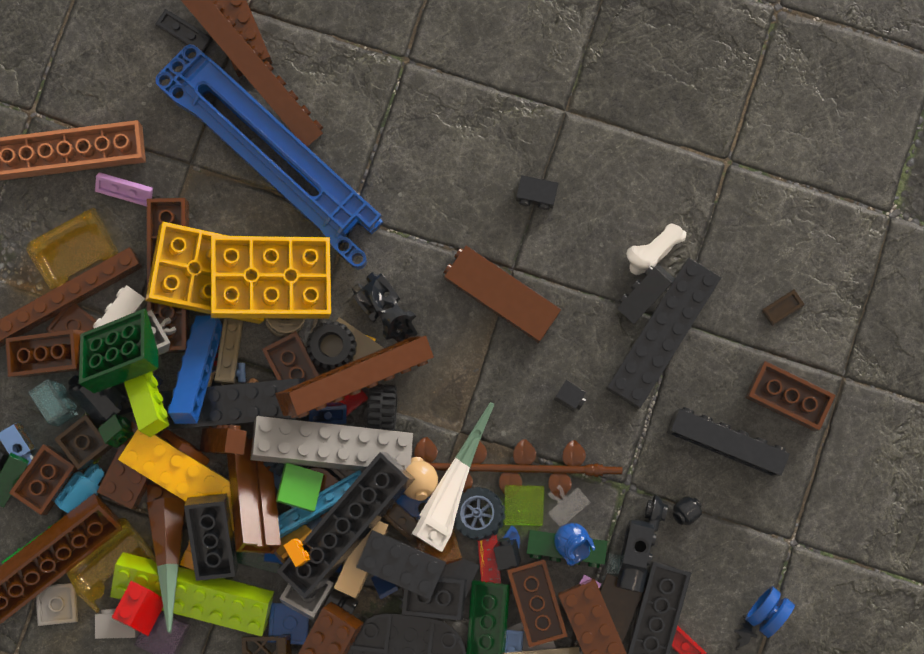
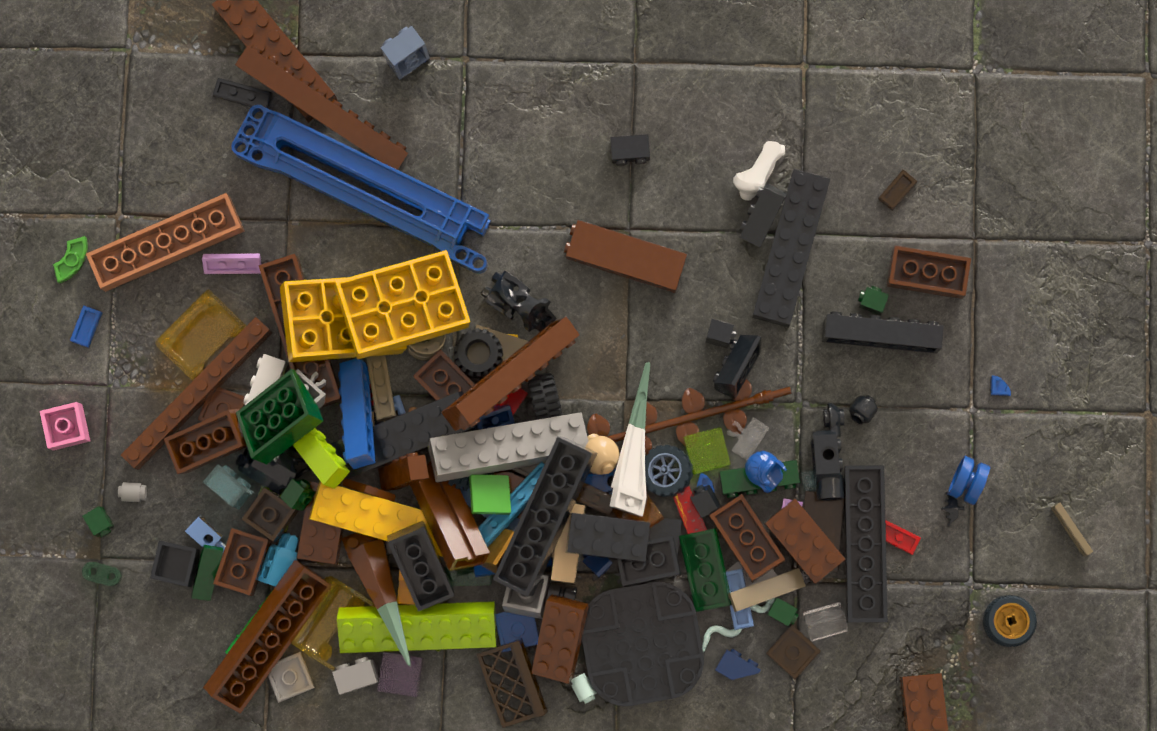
camera: 10 degrees left, 0 degrees up
red slope [112,581,163,636] -> none
light orange piece [283,538,310,567] -> none
none -> sand blue brick [381,26,430,80]
none -> black slope [713,335,761,399]
none -> dark green brick [858,286,889,315]
none -> blue tile [991,375,1011,396]

